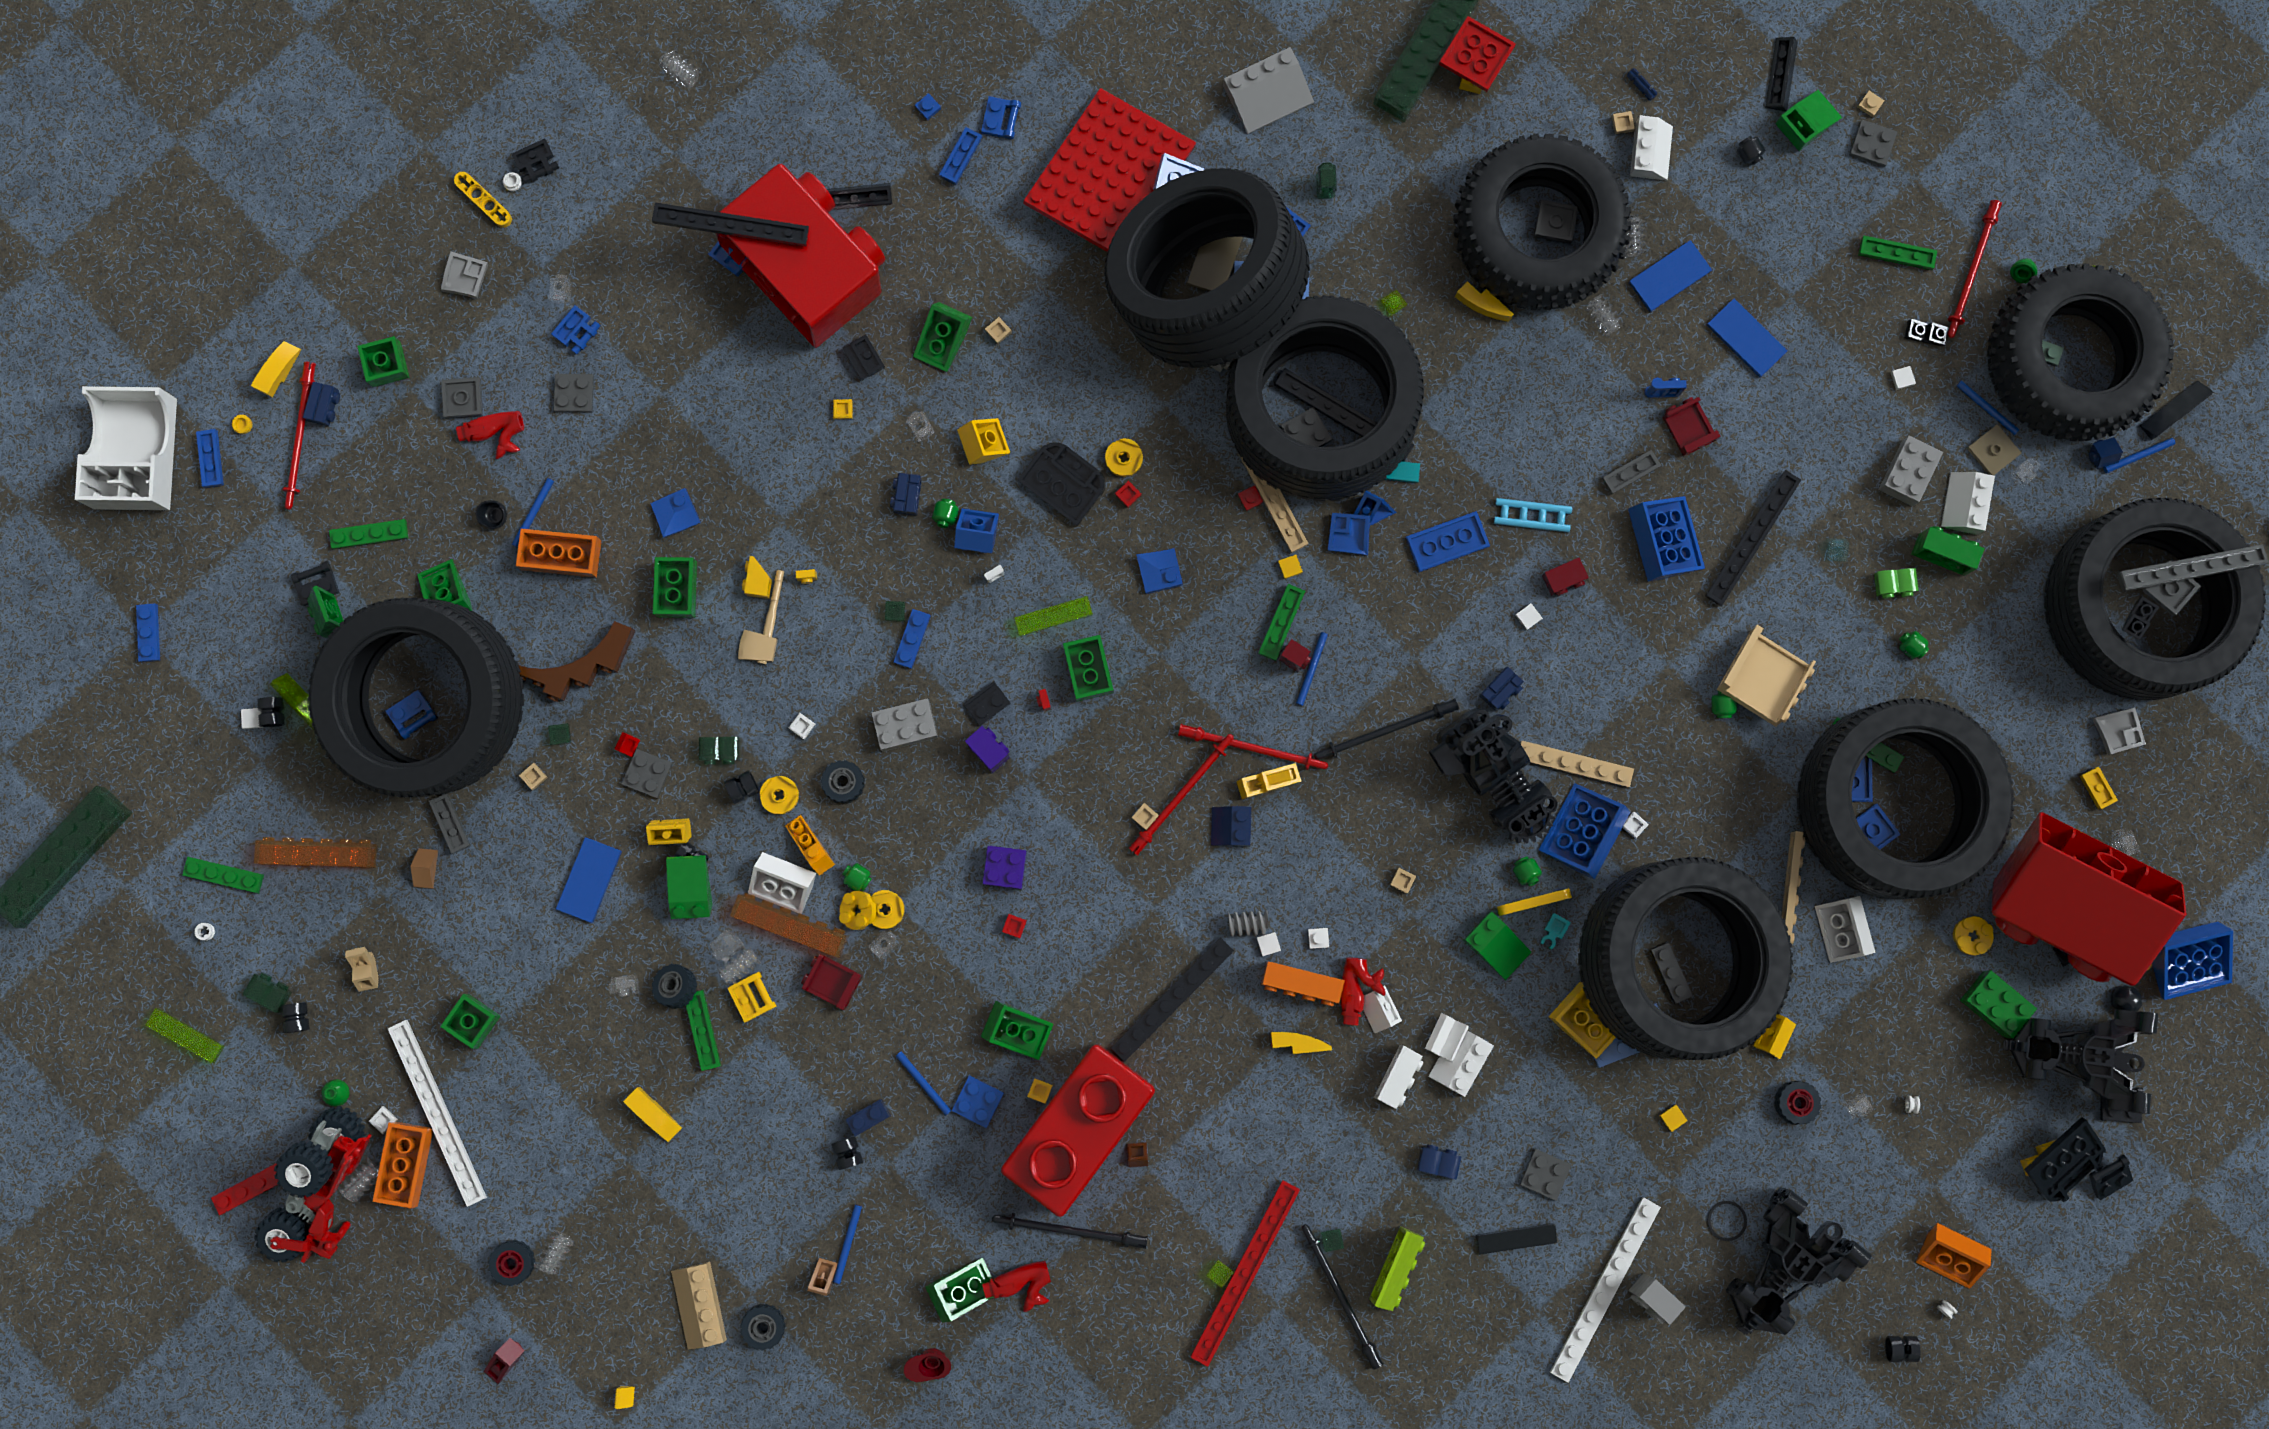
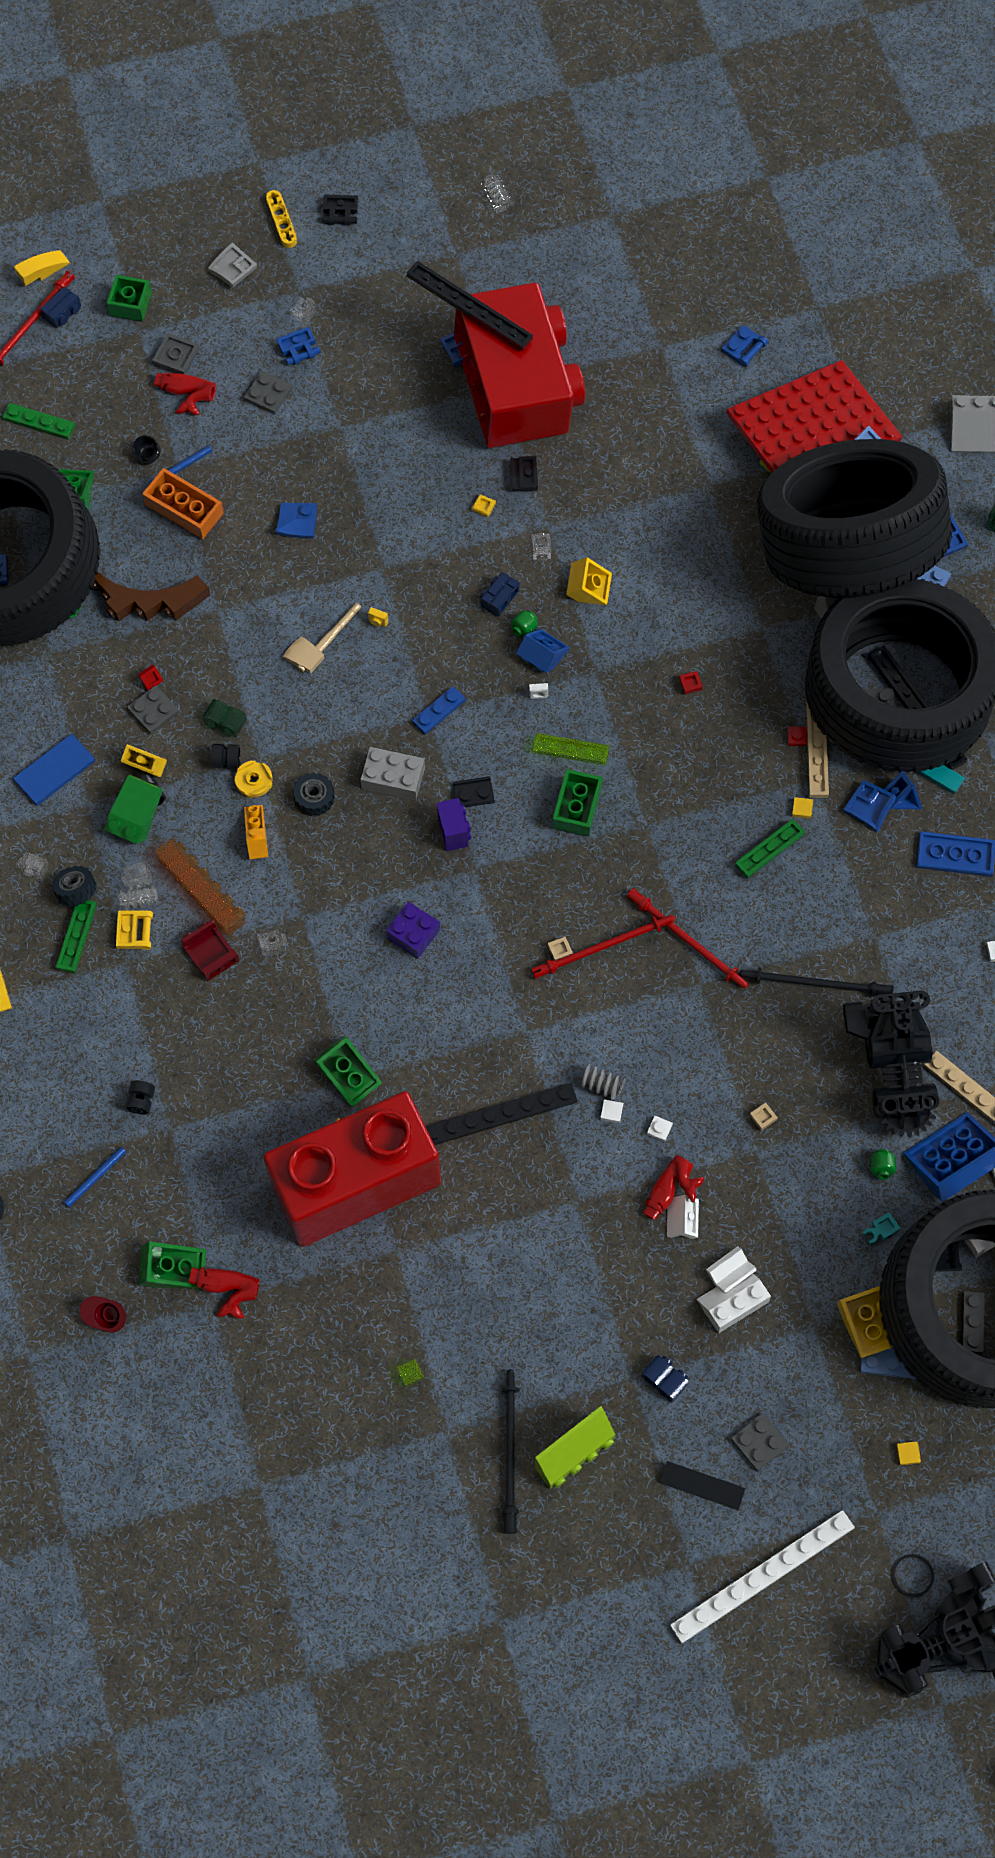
camera: 30 degrees right, 15 degrees down
white plate [503,172,522,191] -> none
tan plate [519,763,548,790] -> none
clear green plate [548,723,571,746] -> none
green brick [653,557,697,618] -> none
yellow slope [742,556,772,599] -> none
white slope [748,852,816,914] -> none
white tile [789,713,816,740] -> none
medium nougat slope [807,1258,838,1296] -> none
black slope [827,183,893,210] -> none
yellow plate [839,891,876,930] -> none
green head [842,863,872,891] -> none
dark blue brick [846,1099,891,1136] -> none
yellow plate [870,890,905,929] -> none
clear green plate [885,601,906,622] -> none
blue bar [896,1051,952,1116] -> none
green slope [913,302,972,372] -> none
blue plate [915,93,941,120] -> none
blue plate [939,127,982,185] -> none
blue plate [952,1075,1004,1128] -> none
tan plate [985,317,1012,344] -> none
black bar [992,1213,1148,1249] -> none
red plate [1002,914,1027,939] -> none
black plate [1018,442,1106,526] -> none
red plate [1036,689,1051,711] -> none
yellow plate [1105,438,1143,477] -> none
reddish brown slope [1127,1142,1148,1168] -> none
blue plate [1137,548,1183,594] -> none
red plate [1190,1180,1300,1367] -> none
dark blue slope [1211,806,1251,847] -> none
yellow slope [1236,763,1301,800] -> none
orange brick [1261,961,1345,1006] -> none
yellow slope [1270,1032,1332,1054] -> none
dark red brick [1279,639,1311,672] -> none
blue bar [1296,632,1328,706] -> none
clear green plate [1321,1228,1344,1252] -> none
white slope [1374,1045,1423,1109] -> none
green slope [1463,911,1531,980] -> none
dark blue brick [1479,666,1524,711] -> none
yellow beam [1497,888,1572,916] -> none
light grey brick [1628,1273,1685,1325] -> none

